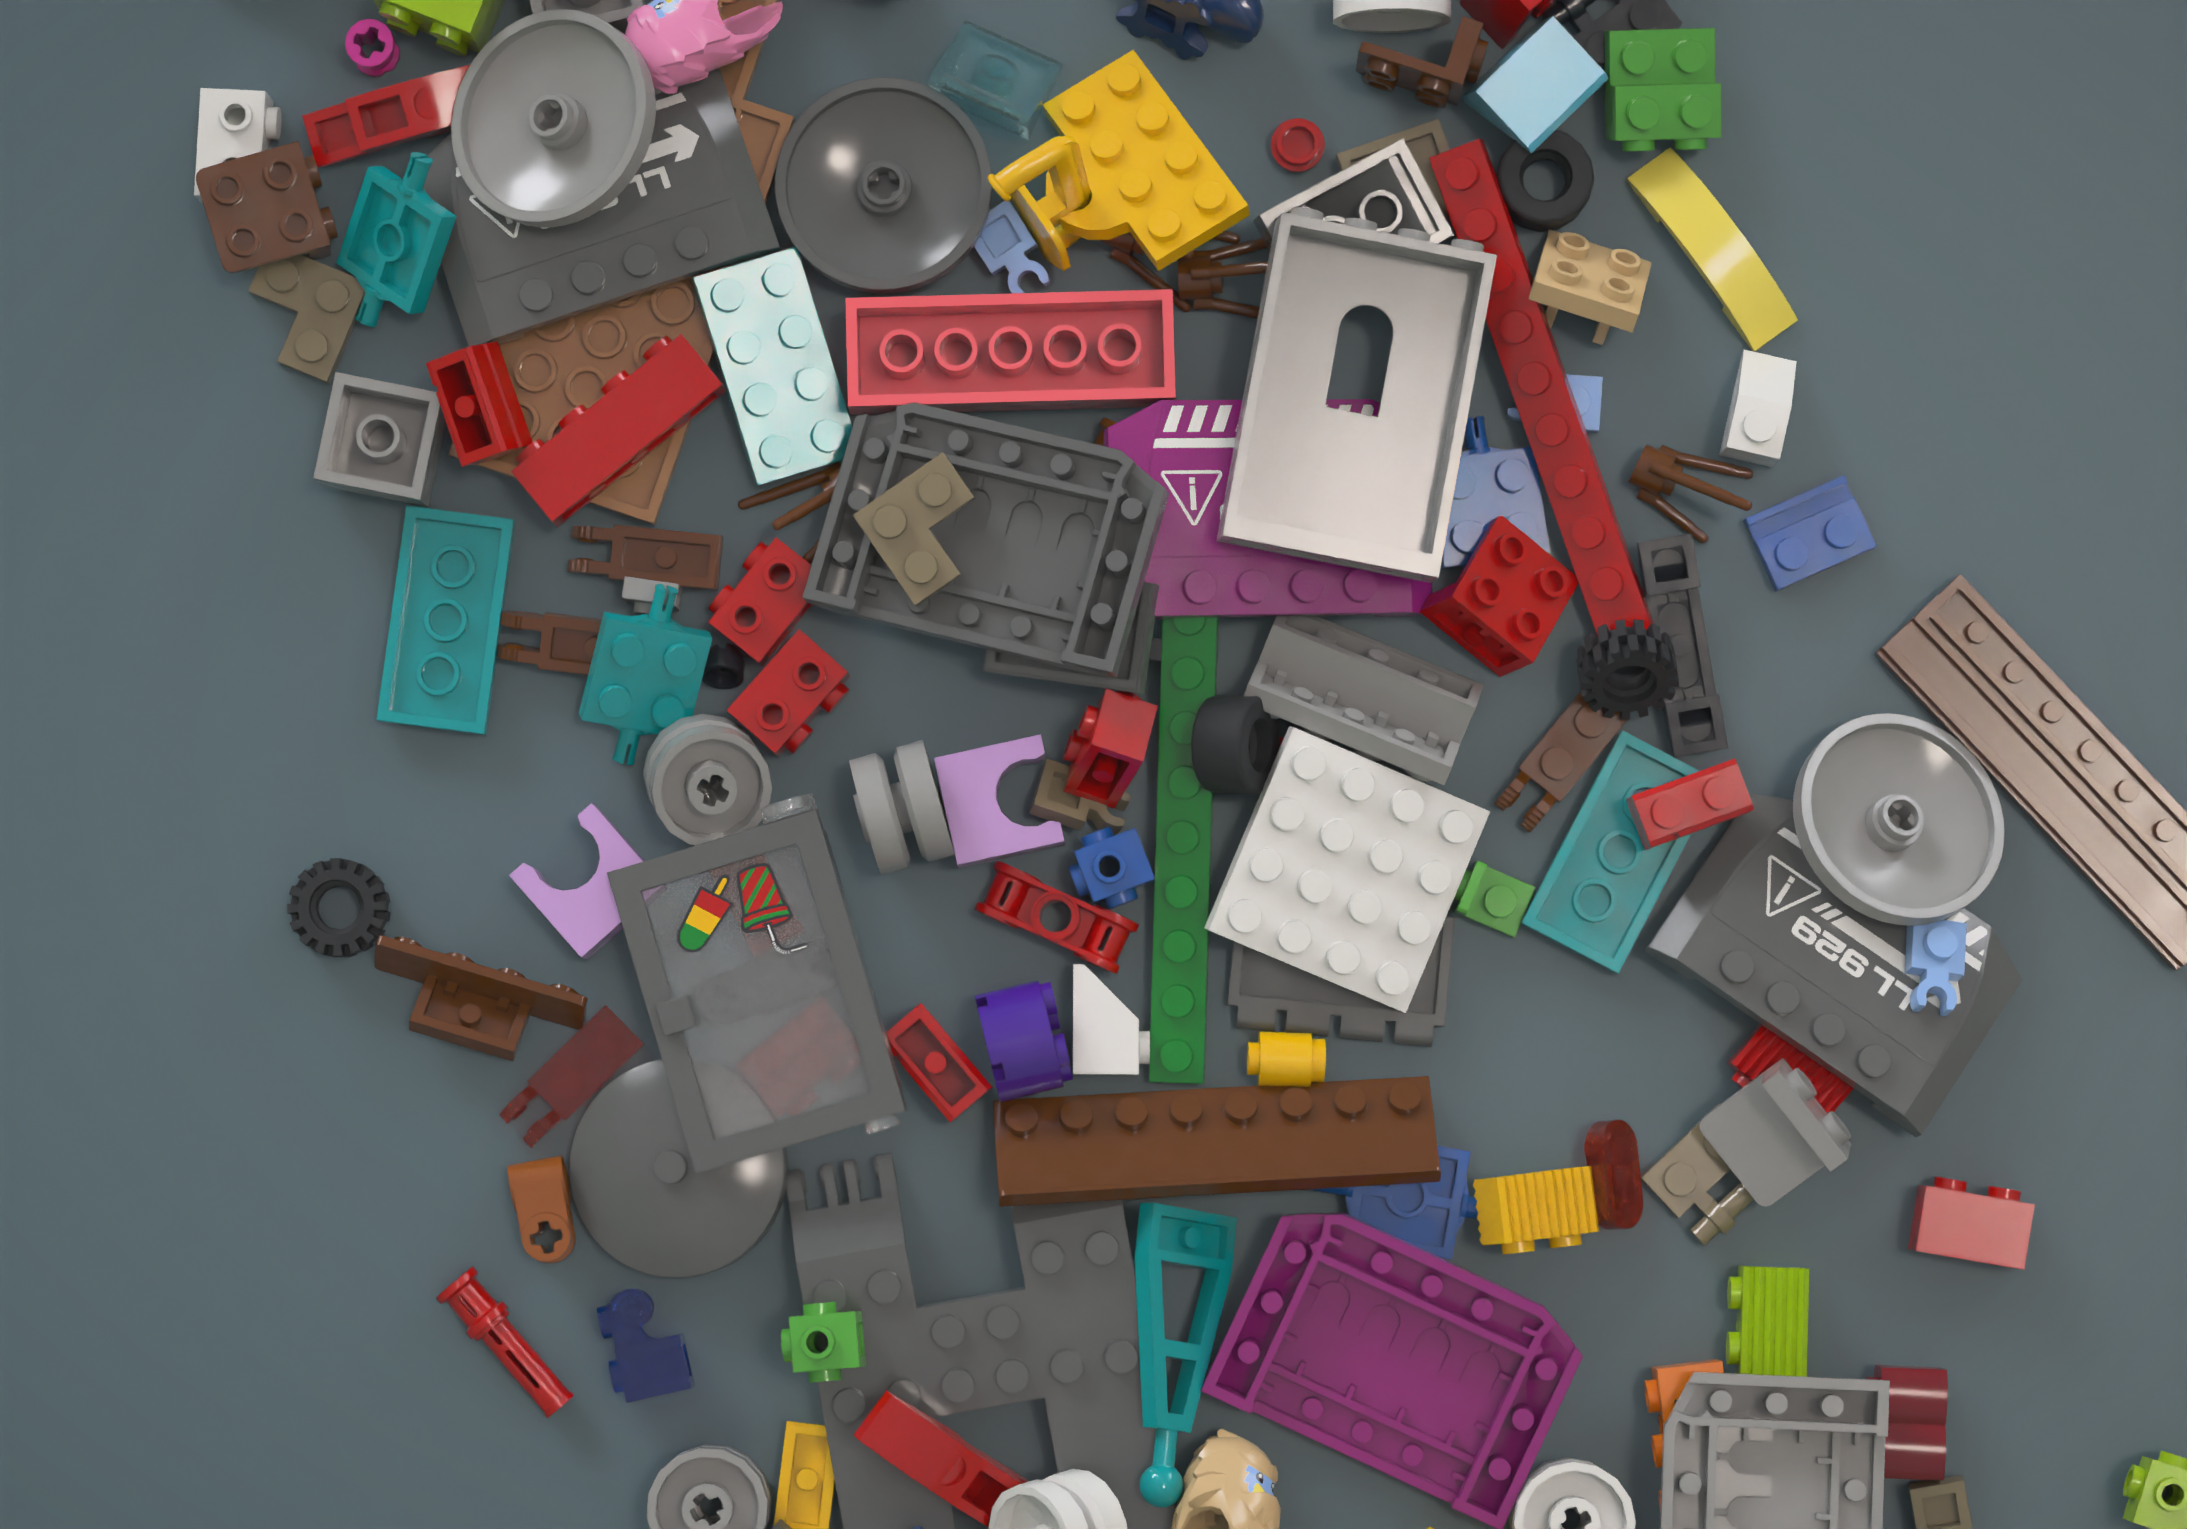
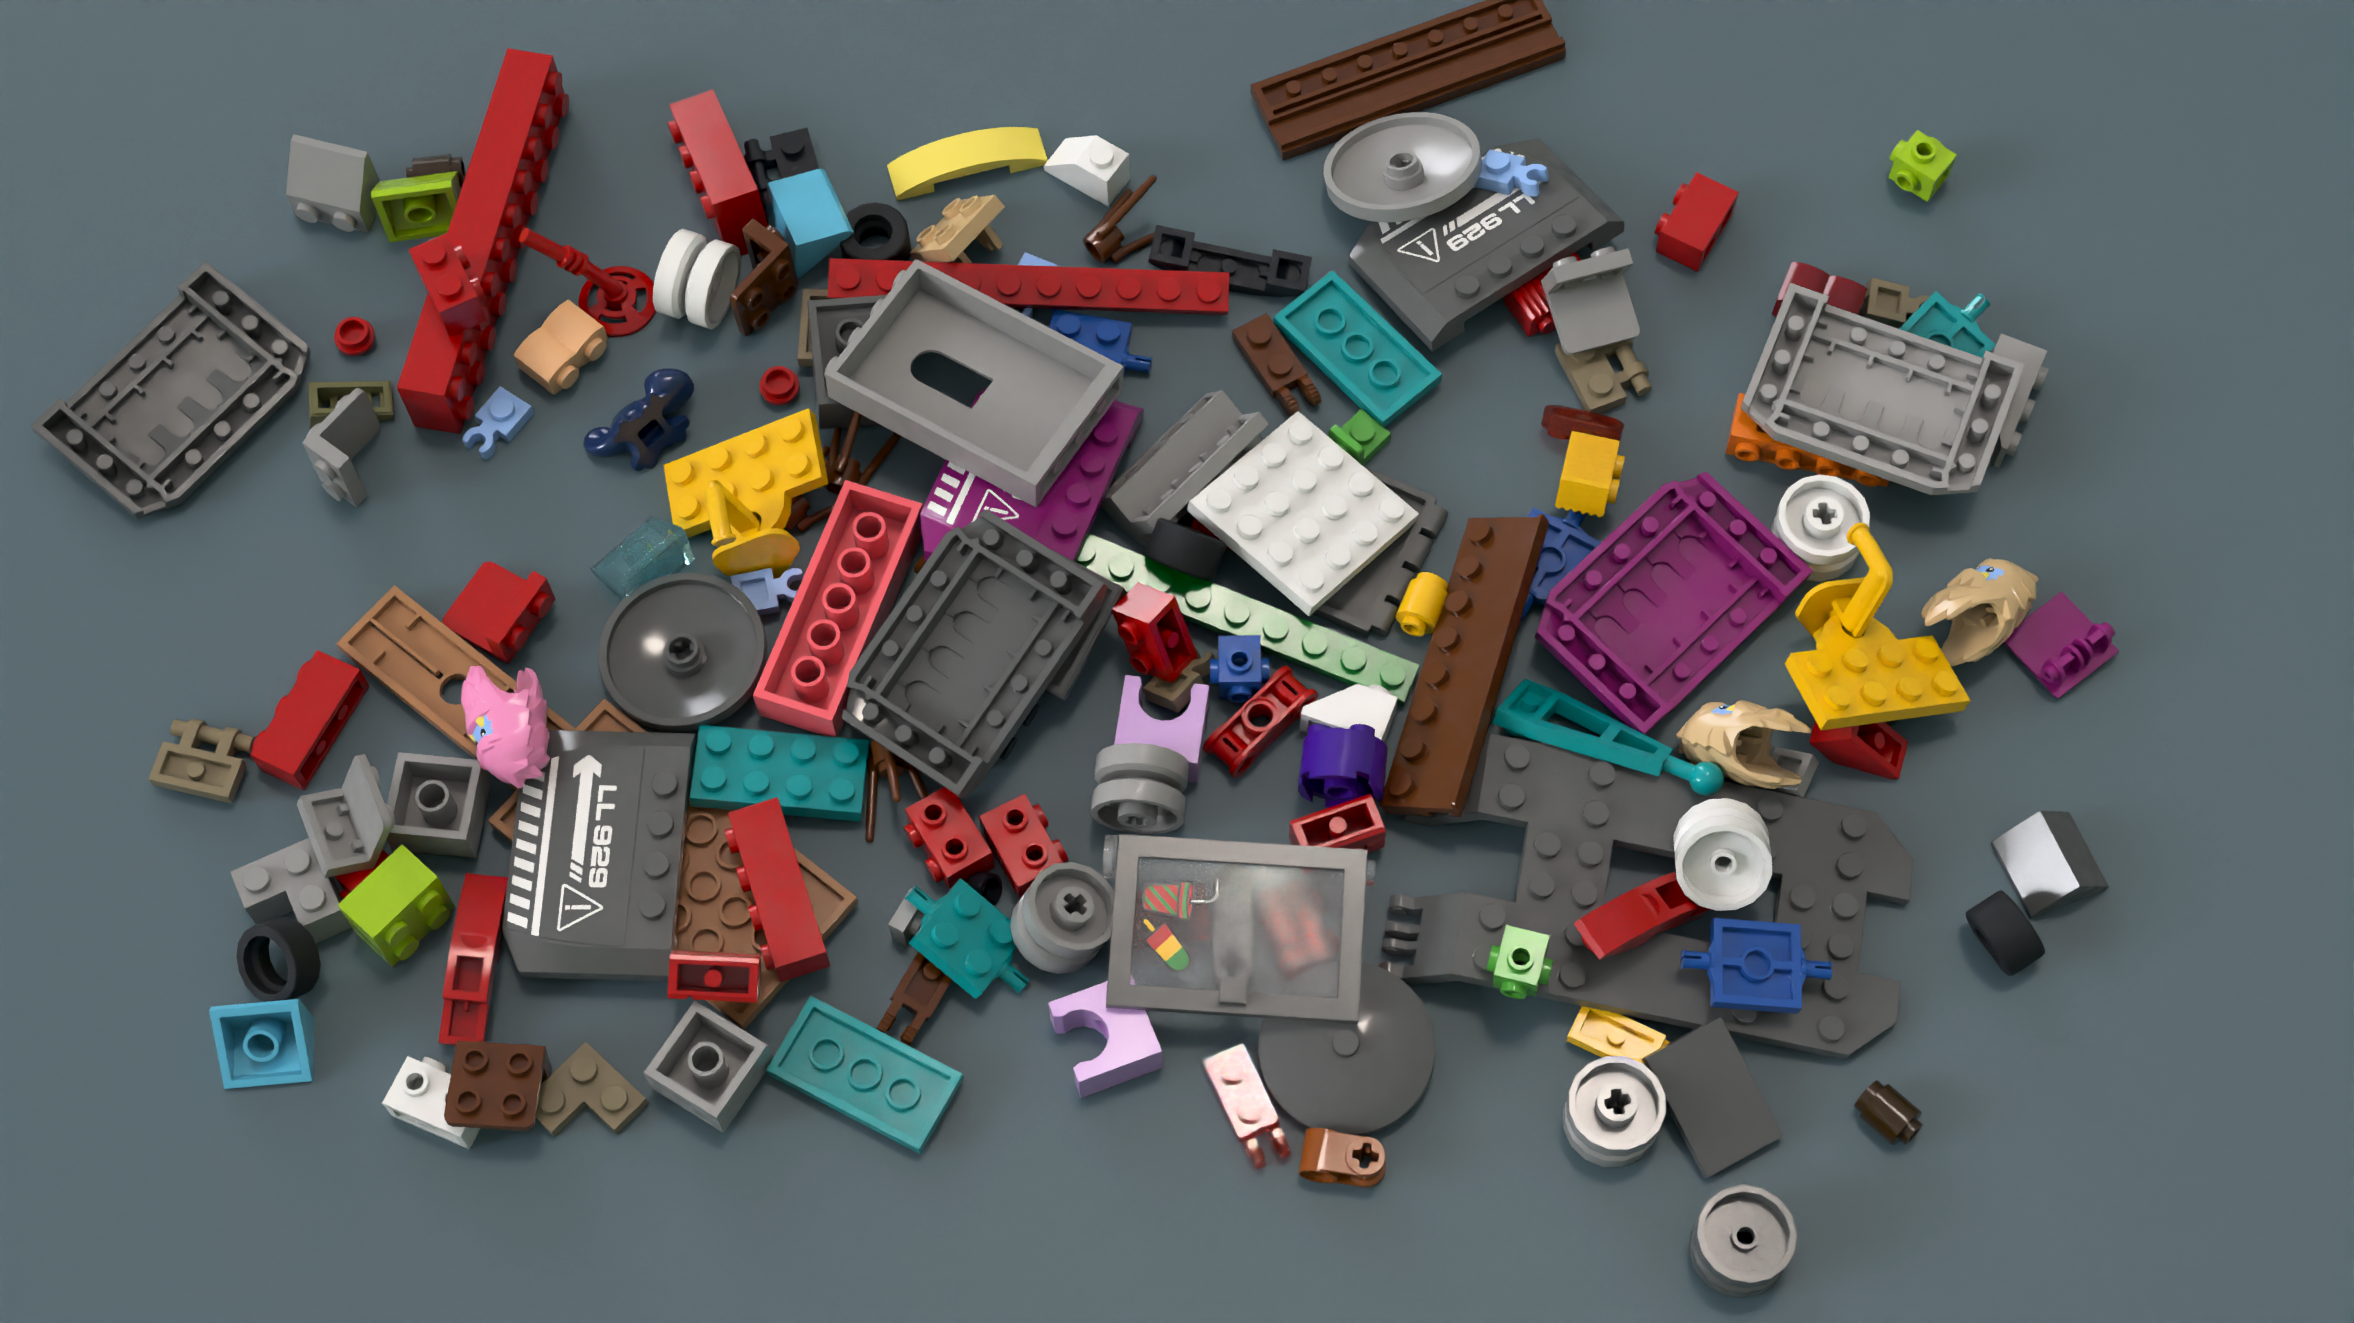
camera: 70 degrees left, 20 degrees down
black tyre [287,858,391,958] -> none
teal plate [336,152,457,327] -> none
dark pink bush [345,19,400,77] -> none
reddish brown bracket [375,935,588,1061] -> none
red pin [436,1266,574,1419] -> none
light grey dish [451,9,656,227] -> none
reddish brown hinge [567,525,724,591] -> none
clear blue brick [597,1288,695,1403] -> none
dark tan plate [853,452,976,606] -> none
red bracket [1419,516,1579,677] -> none
black tyre [1576,619,1679,720] -> none
bright green plate [1604,28,1721,151] -> none
brick [1626,758,1754,851] -> none
lime brick [1726,1265,1809,1377] -> none
plate [1743,475,1876,592] -> none

